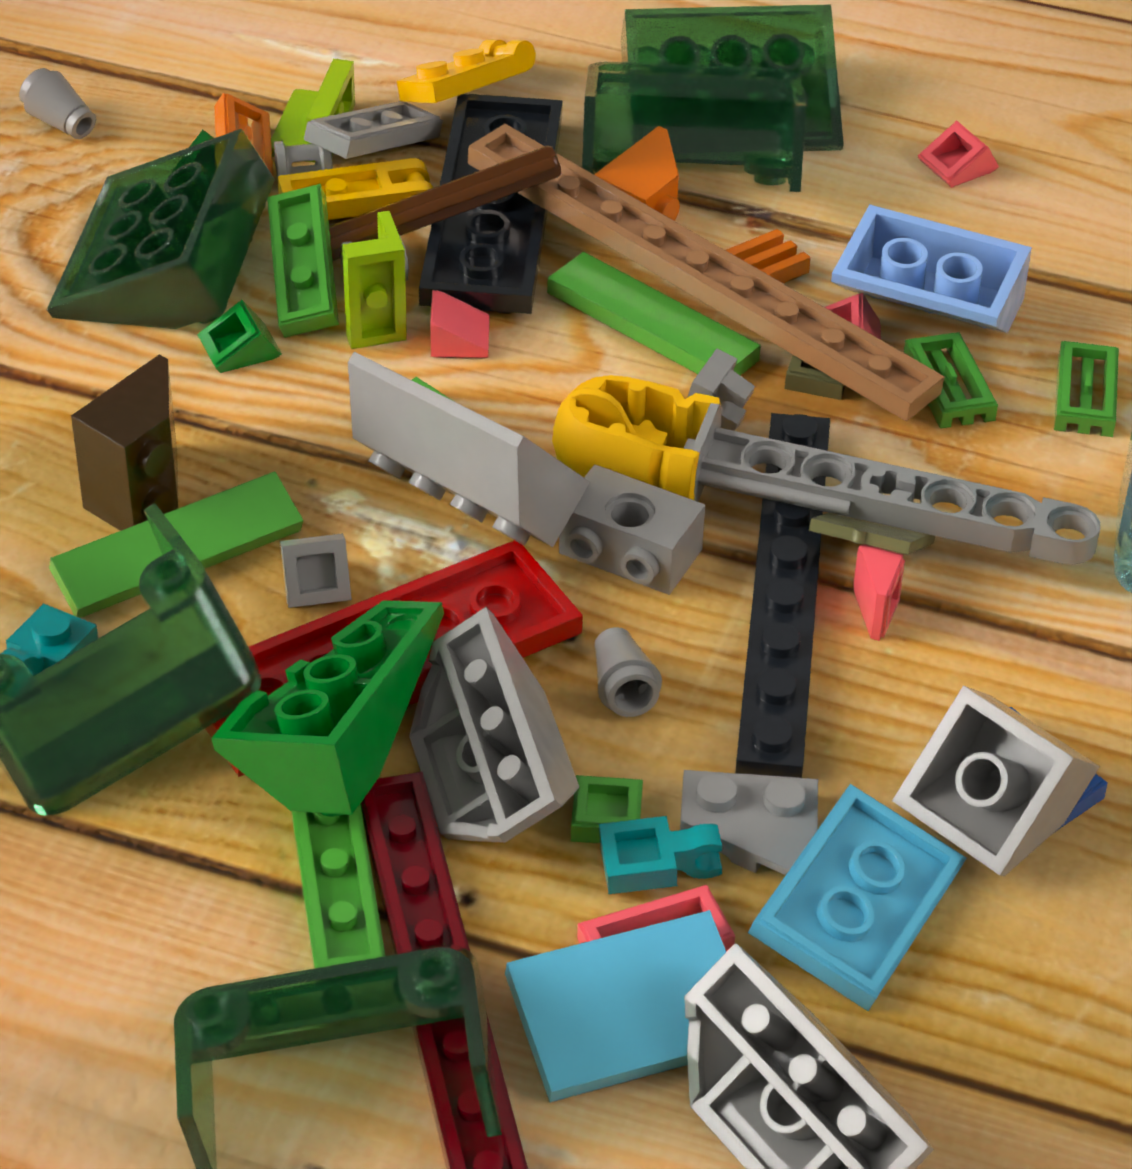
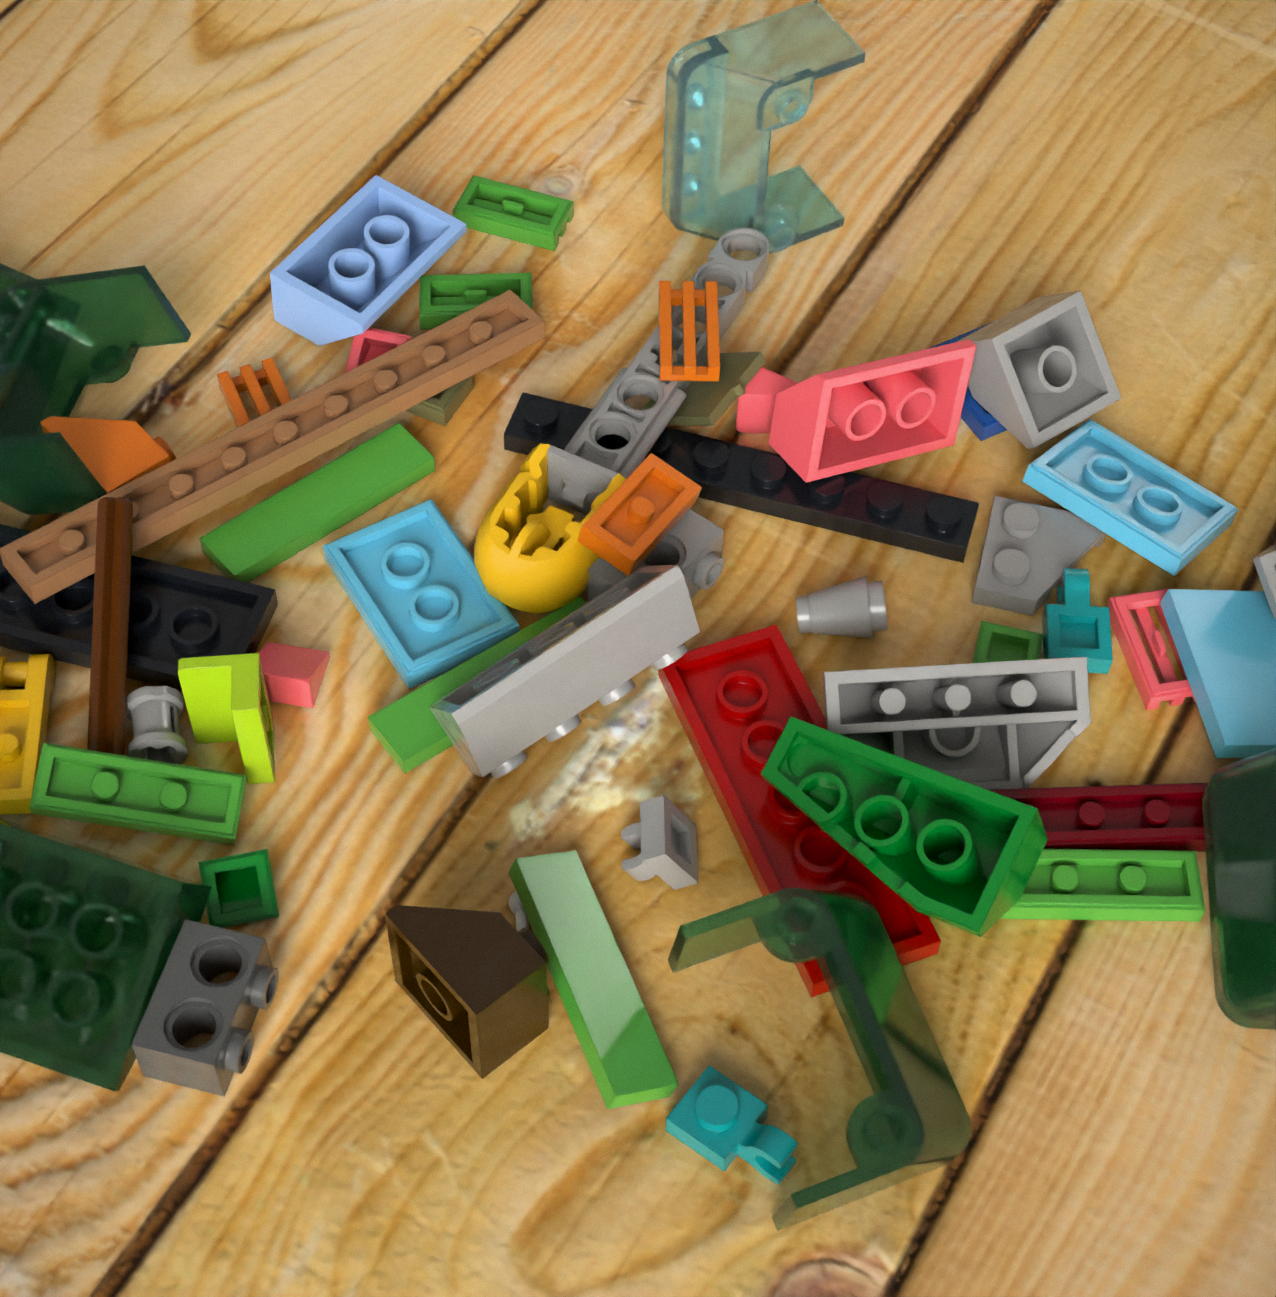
camera: 80 degrees left, 10 degrees up
light grey tile [687,349,755,431] -> none
coral slope [918,120,999,188] -> none
none -> dark grey brick [131,919,279,1097]
none -> medium azure tile [322,499,520,689]
none -> orange plate [577,453,702,576]
none -> orange tile [658,281,720,382]
none -> coral slope [768,339,977,483]

